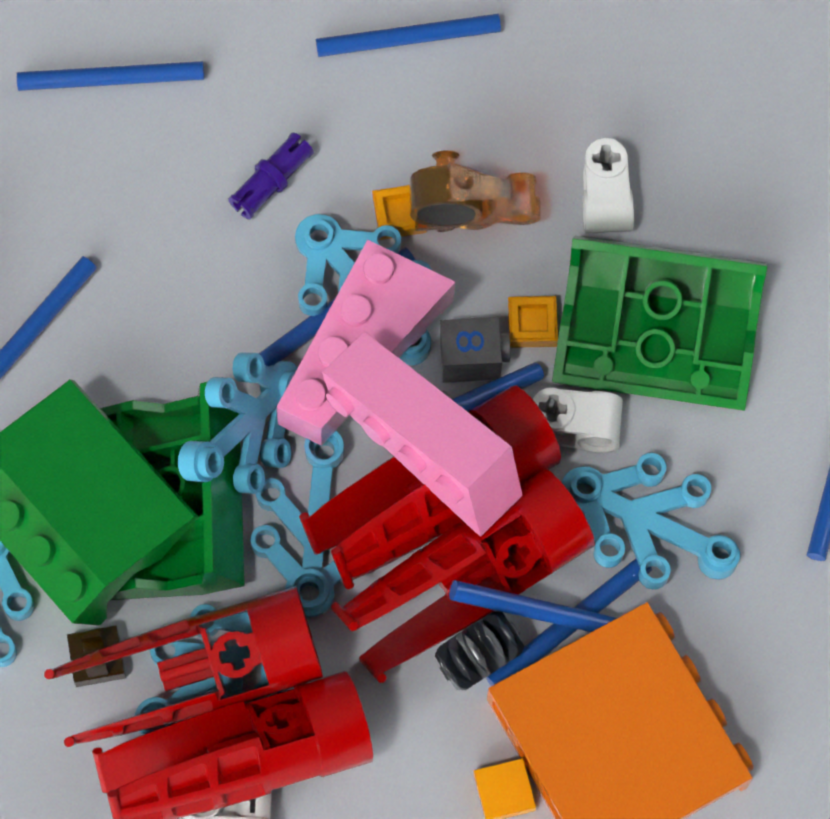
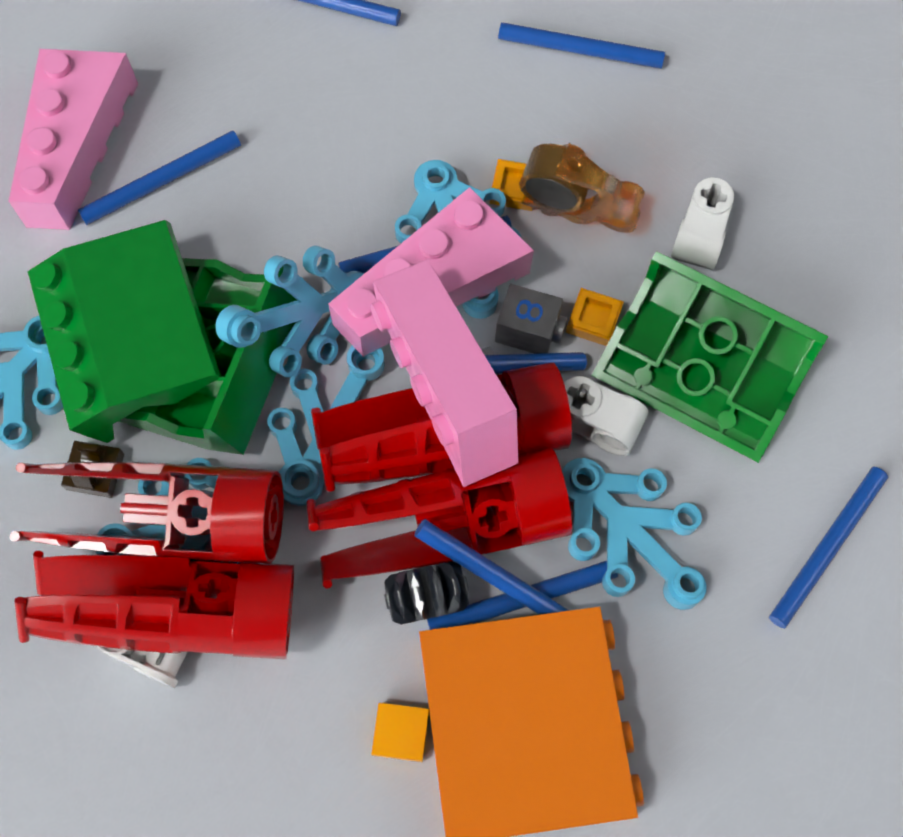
camera: 20 degrees right, 0 degrees up
dark purple pin [228,132,314,220] -> none

